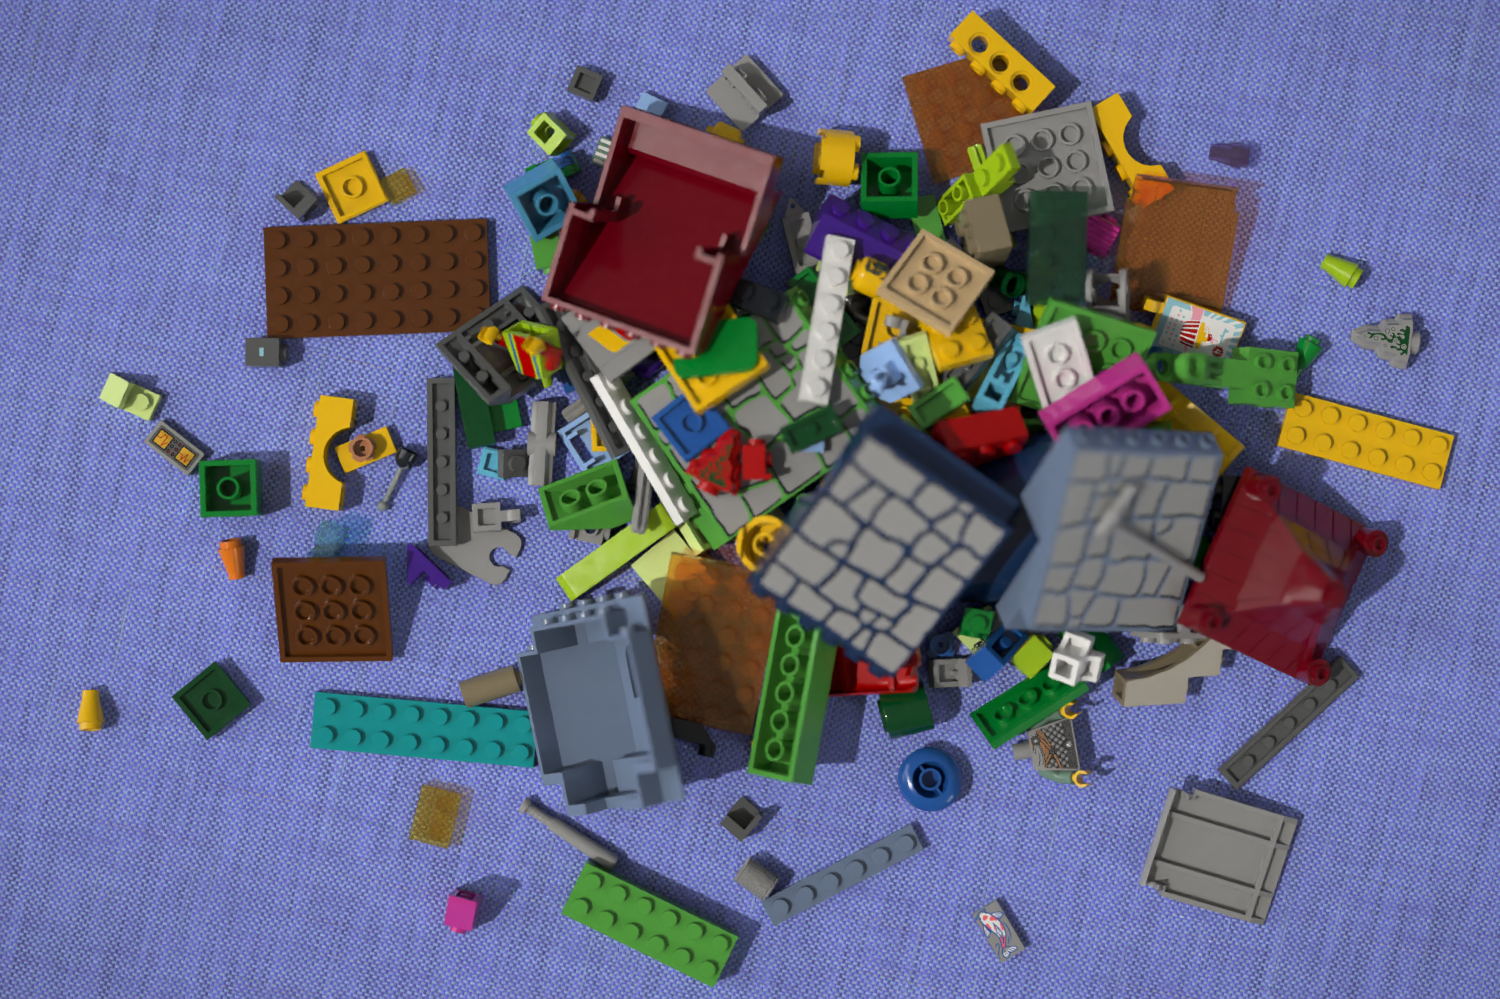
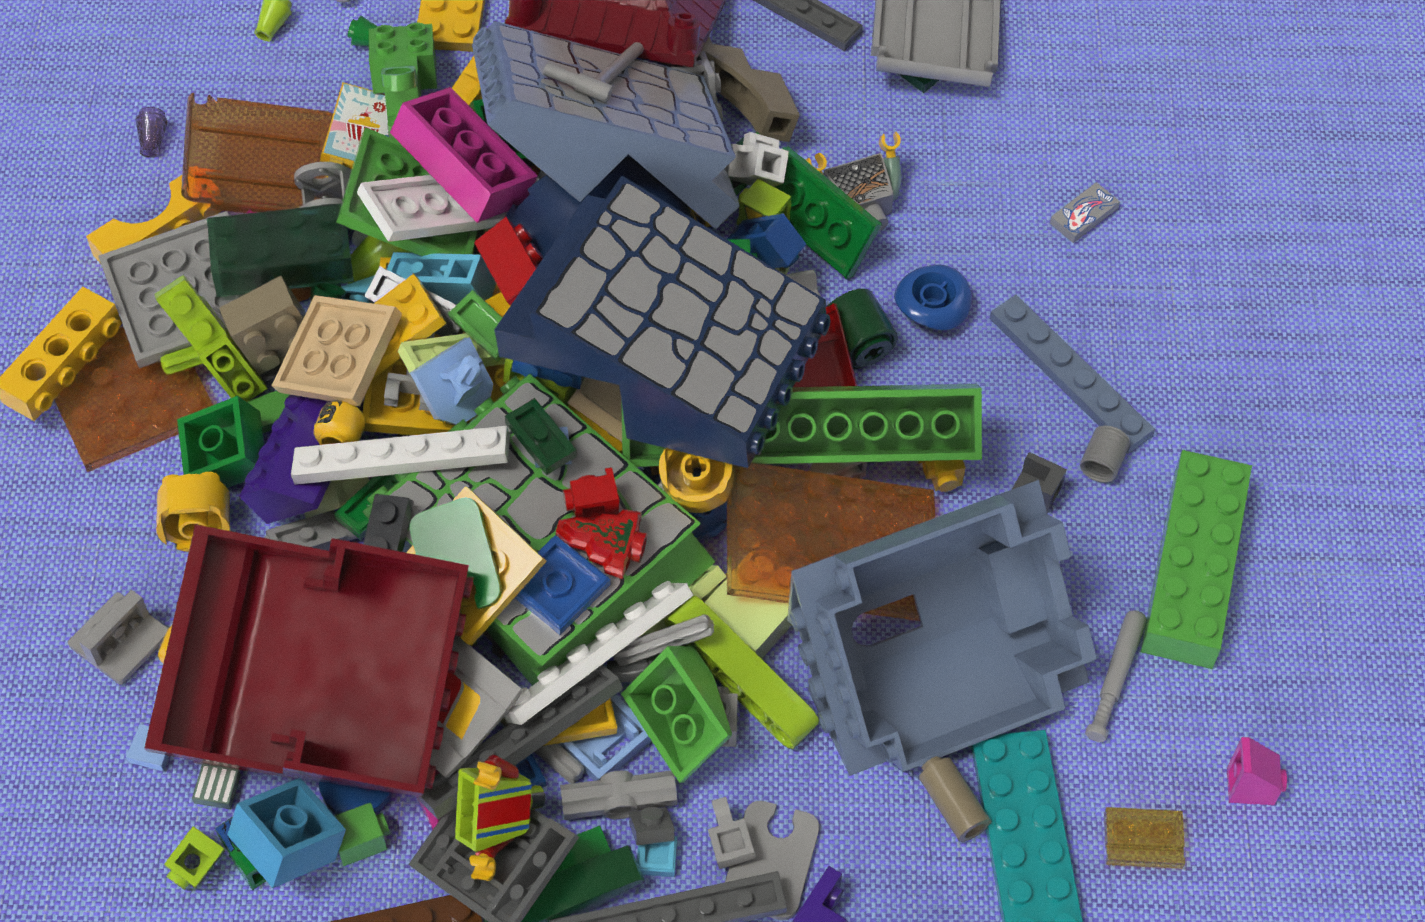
camera: 100 degrees left, 30 degrees down
dark grey plate [567,65,604,103] -> none

